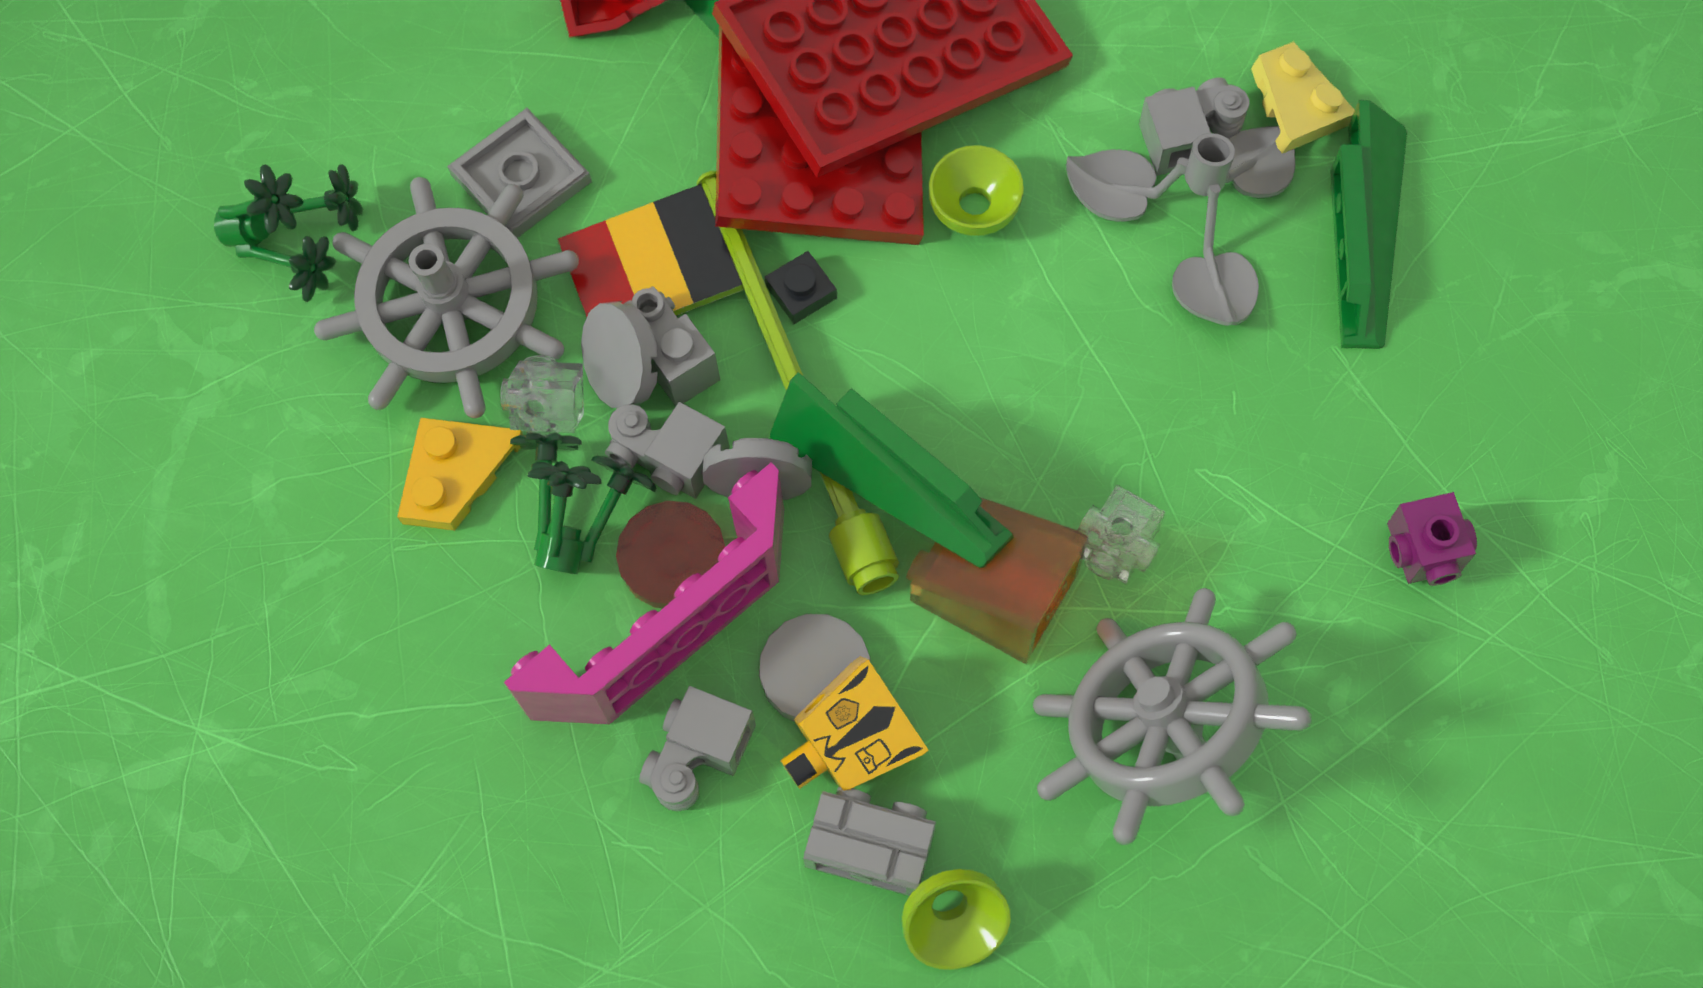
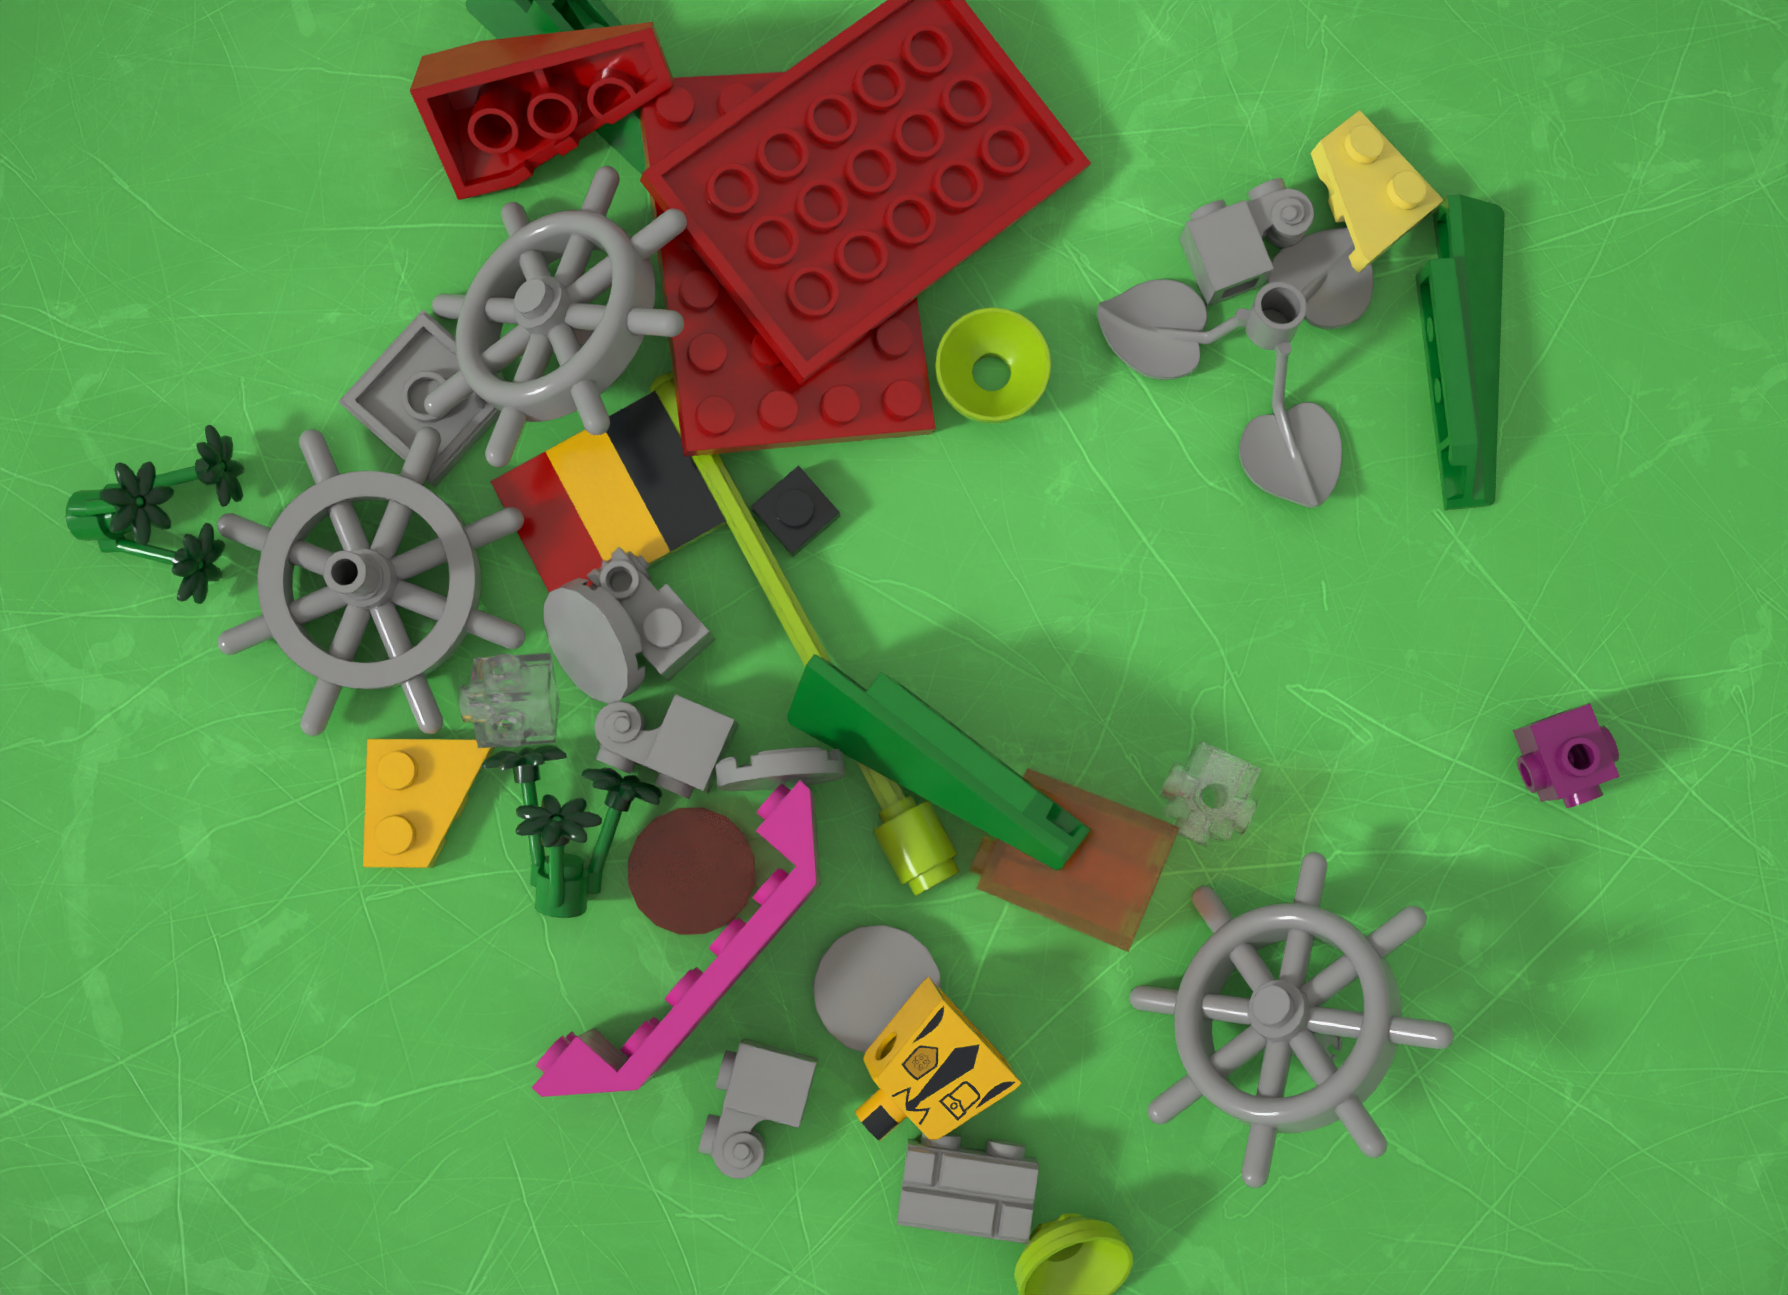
camera: 10 degrees left, 15 degrees up
none -> light grey piece [424,166,687,467]

